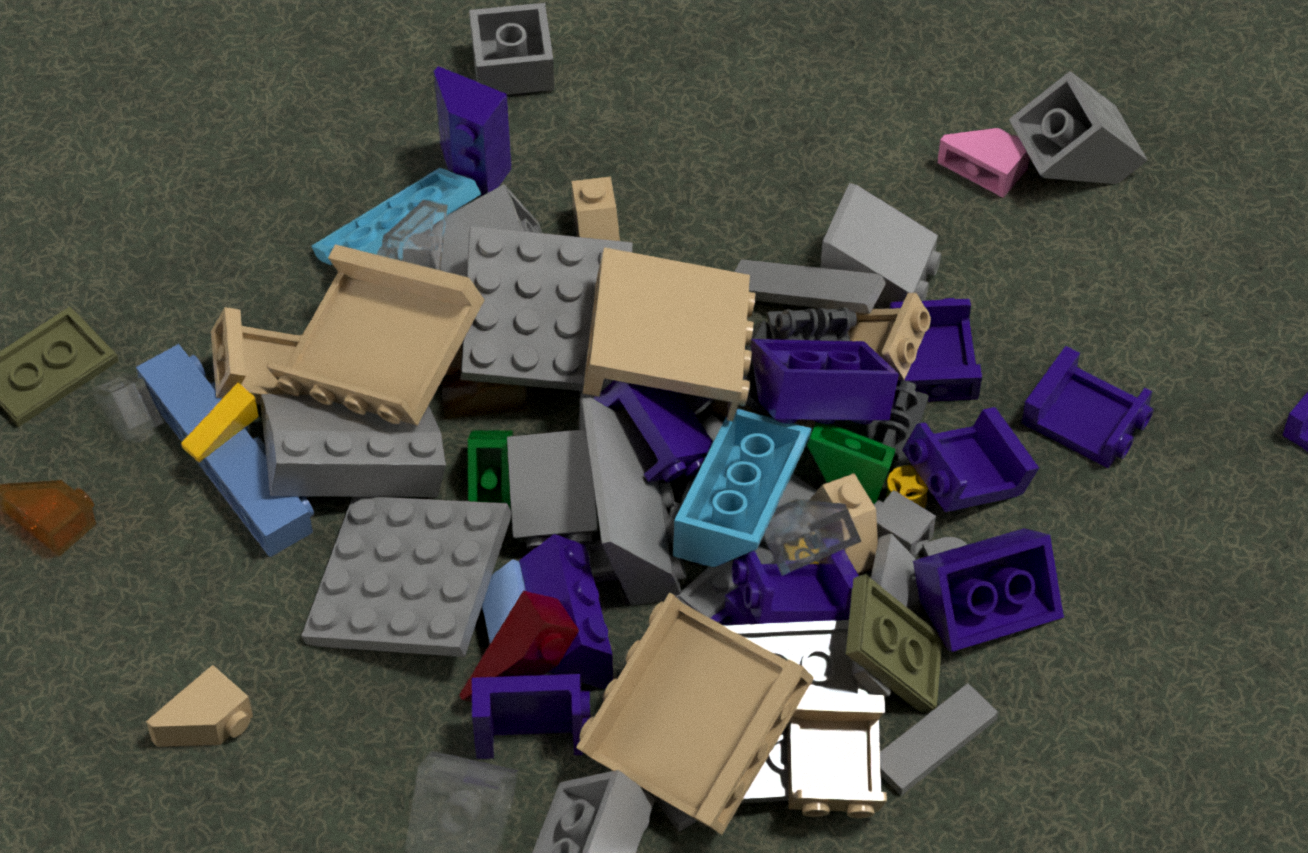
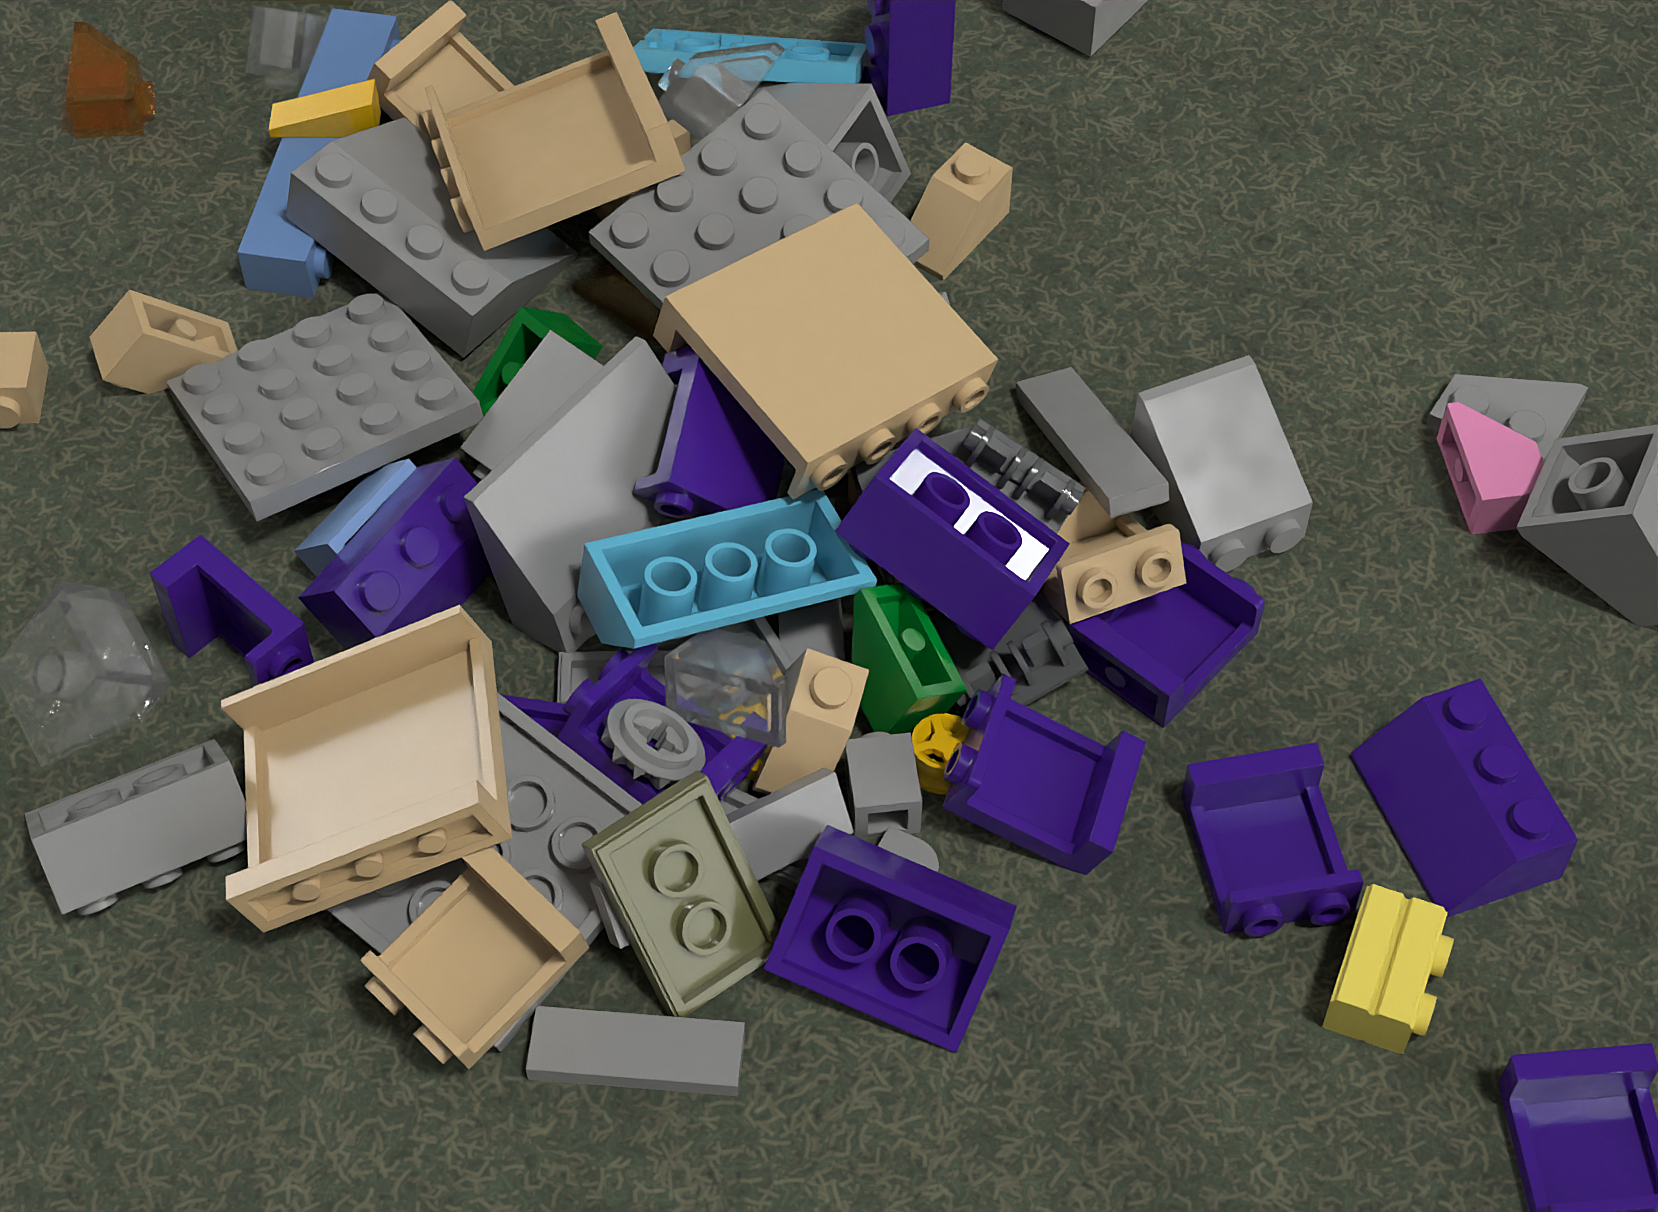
camera: 45 degrees right, 0 degrees up
dark red slope [459,590,580,702] -> none
none -> tan slope [90,290,238,394]
none -> light grey gear [601,699,705,790]
none -> light yellow brick [1322,884,1454,1054]
none -> dark purple slope [1350,678,1578,918]
none -> light grey wing [1426,374,1588,463]

